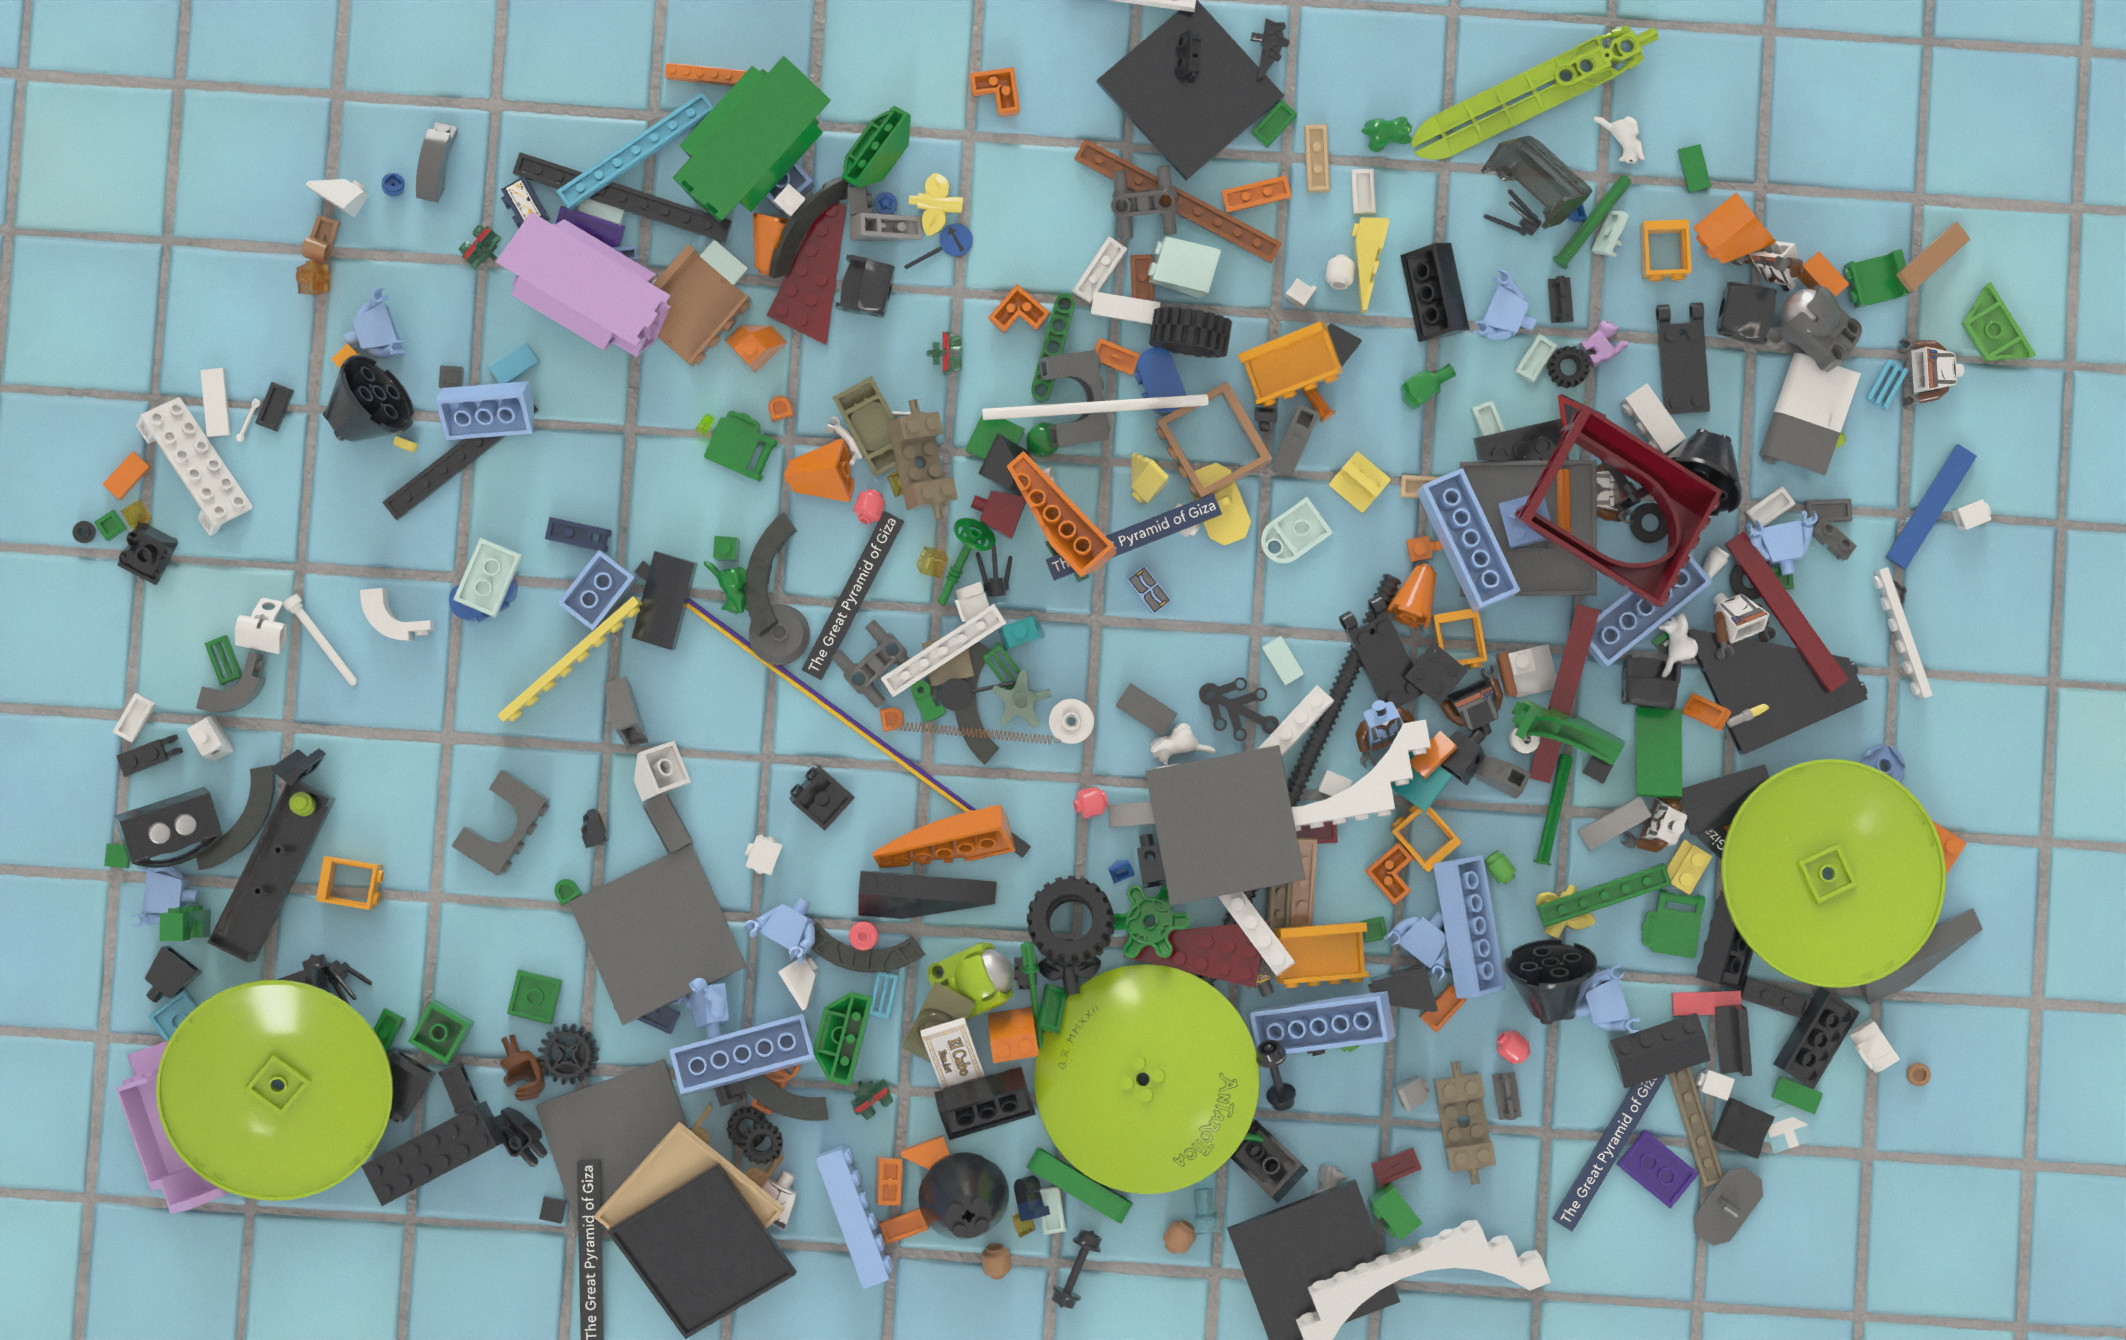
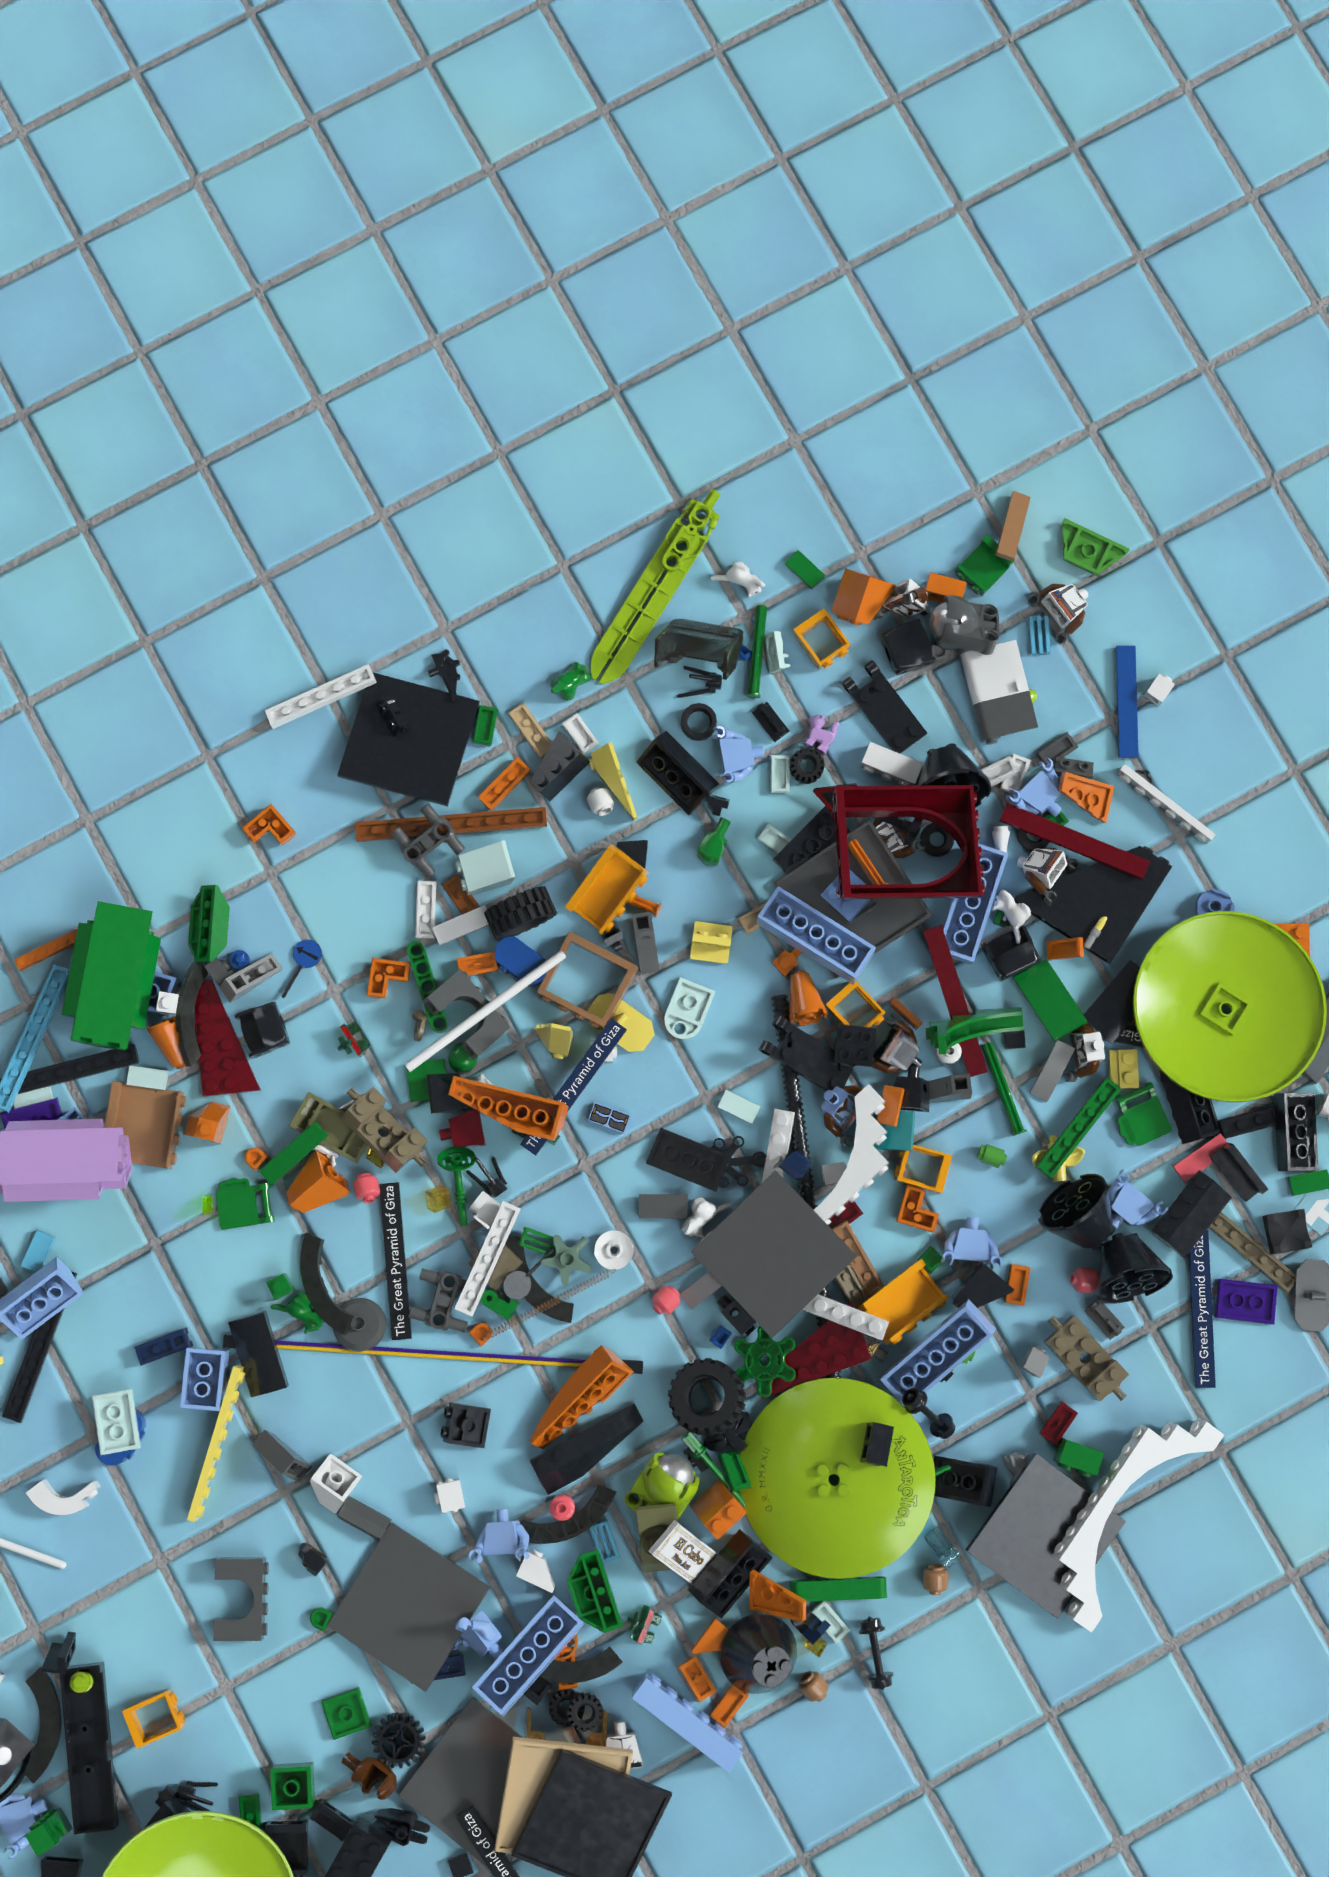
camera: 35 degrees left, 5 degrees down
light yellow plant [908,173,963,236] -> none
teal torso [997,616,1045,651] -> none
white panel [1284,278,1317,310] -> none
light blue brick [1433,855,1506,999] -> none
white slope [1508,644,1557,698] -> none
white brick [1696,1068,1735,1101] -> none
none -> green tile [259,1121,328,1185]
none -> dark tan piece [412,1010,428,1042]
none -> black wedge [529,730,590,801]
none -> black tile [646,1128,732,1192]
none -> black tyre [681,703,717,741]
none -> black tile [709,795,730,816]
none -> orange wing [749,1569,806,1622]
none -> dark blue brick [779,1151,813,1179]
none -> black hinge [860,1422,894,1467]
none -> white tile [981,756,1019,787]
none -> orange wing [1058,772,1114,823]
none -> black cone [1096,1233,1173,1304]

